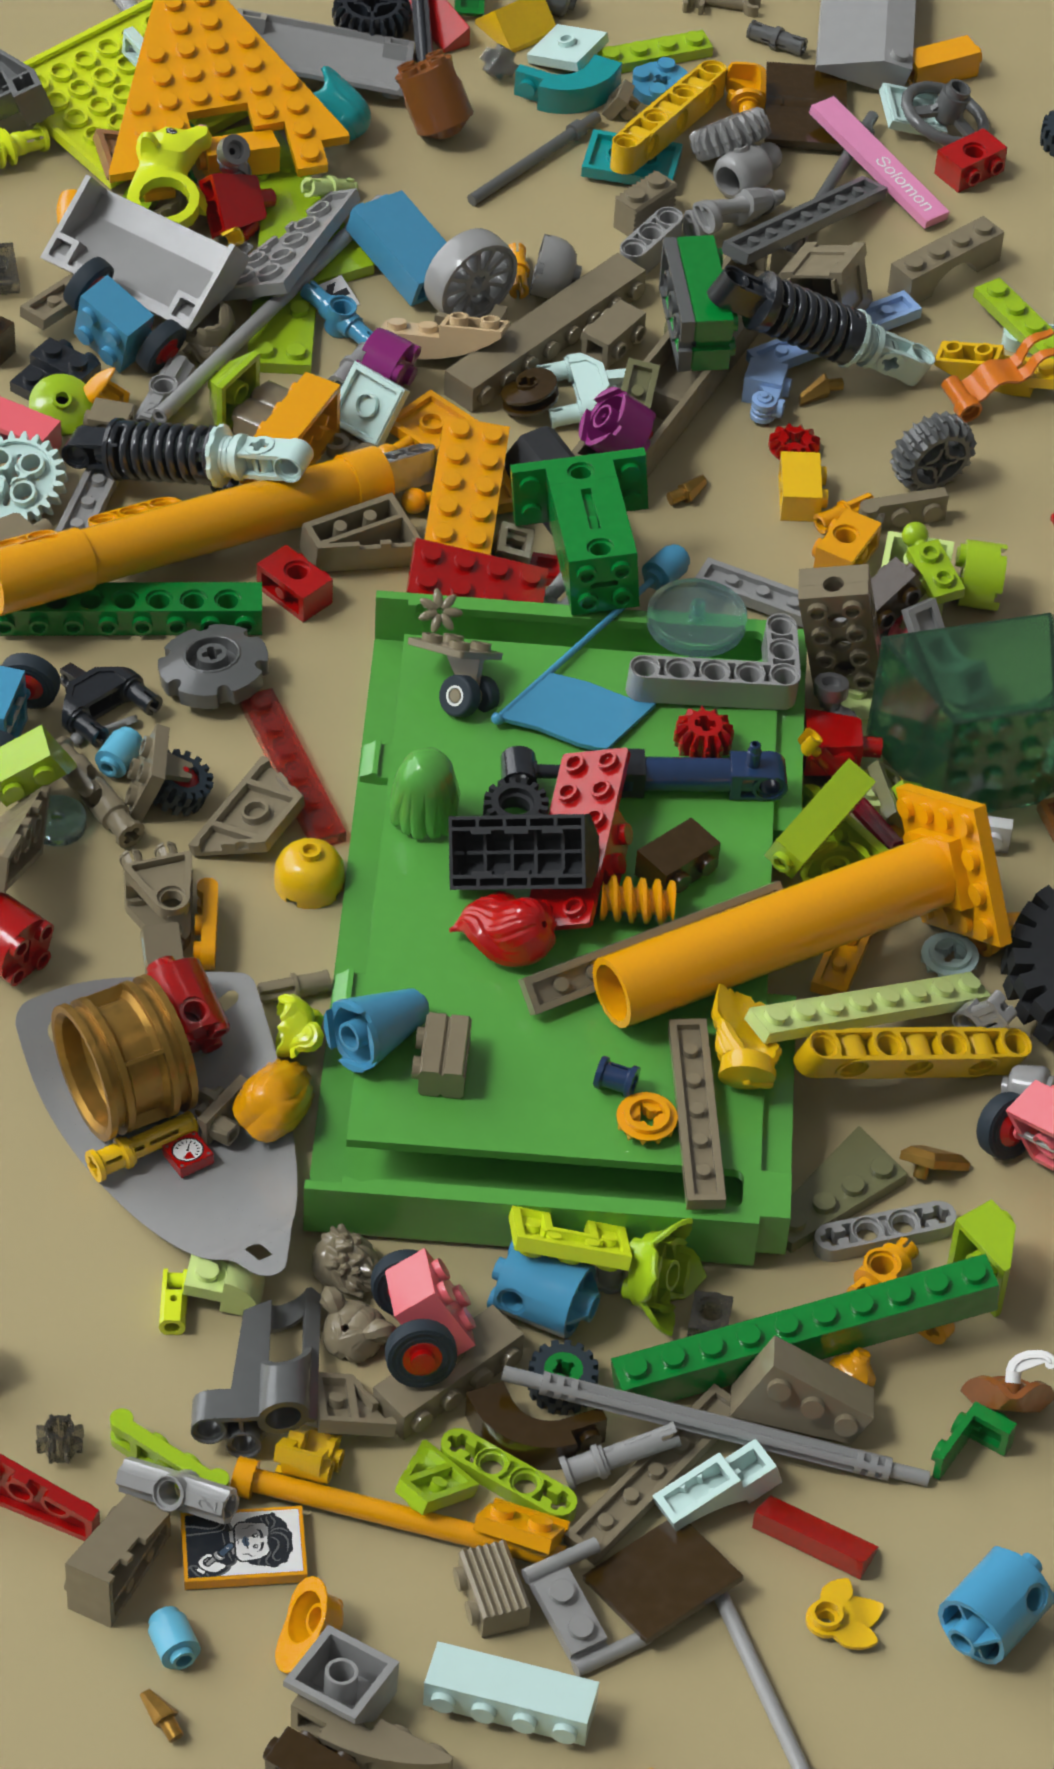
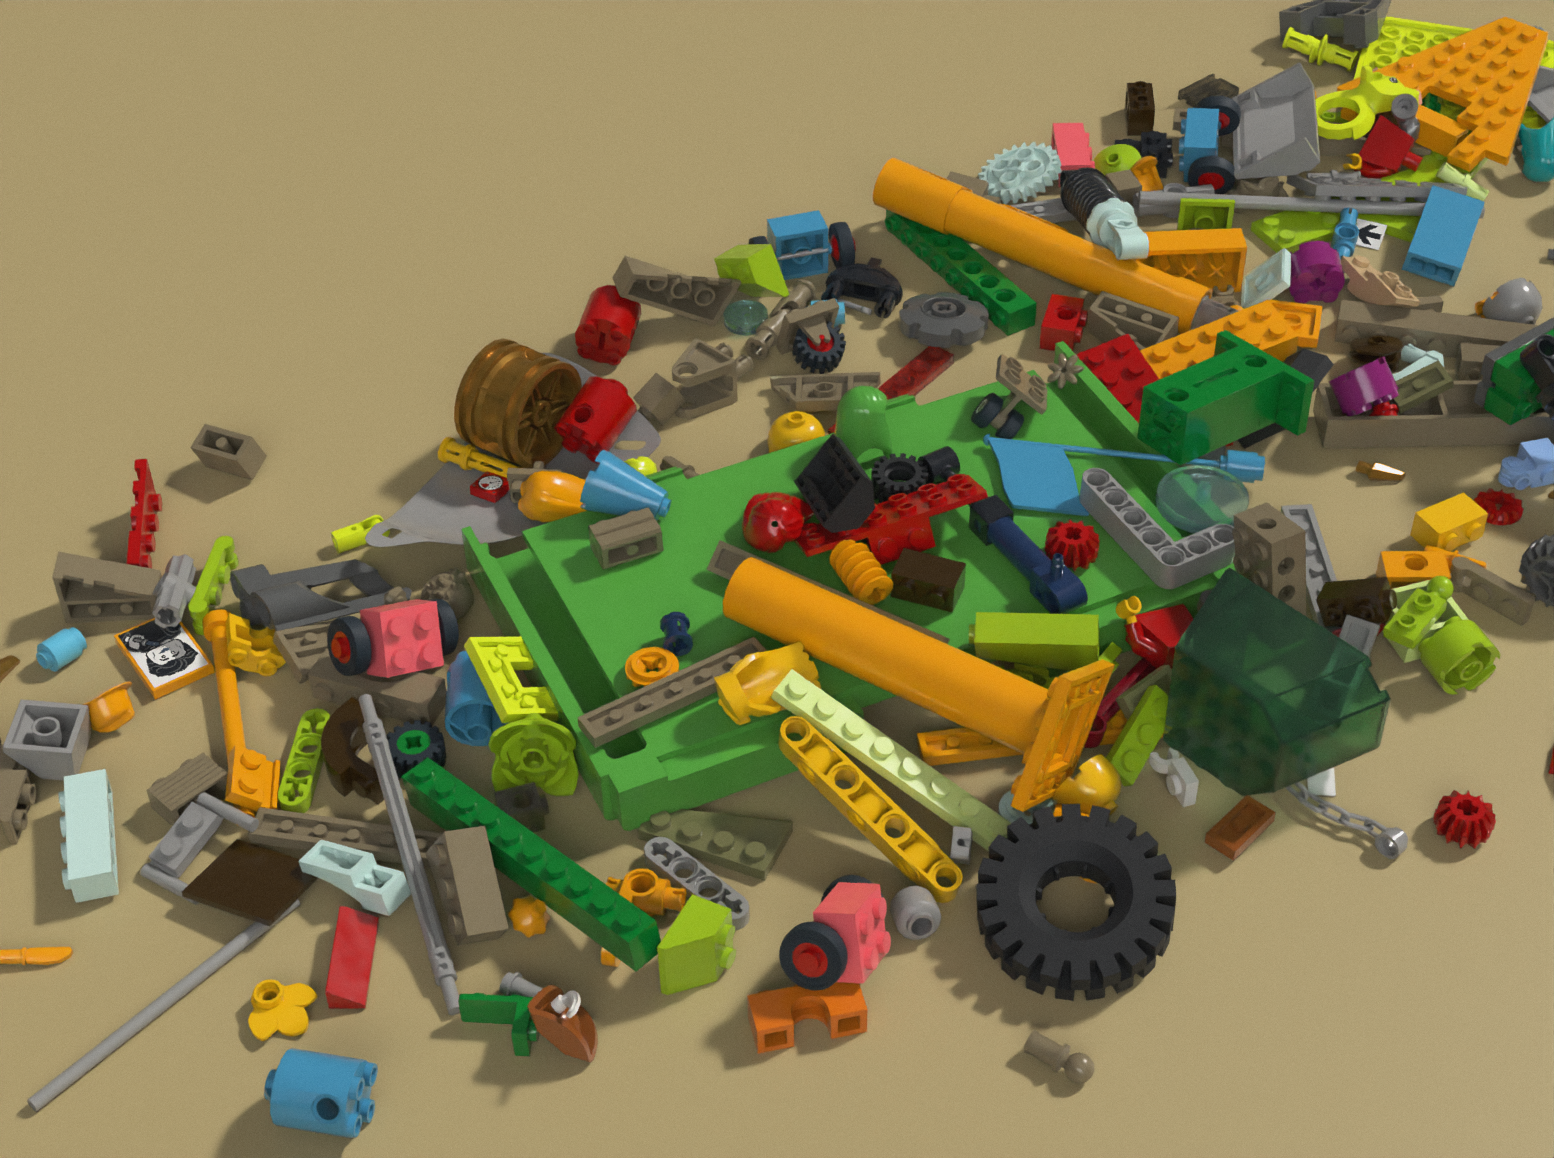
camera: 65 degrees right, 5 degrees down
clear smoke gear [36,1414,84,1464] -> none
yellowish green brick [182,1254,265,1316] -> none
light orange plate [193,877,219,971] -> none
lime wing [394,1439,479,1515] -> none
light grey piece [424,228,517,318] -> none
light grey pin [558,1421,682,1491] -> none
pearl gold piece [899,1145,970,1180] -> none
none -> light grey pin [499,972,543,997]

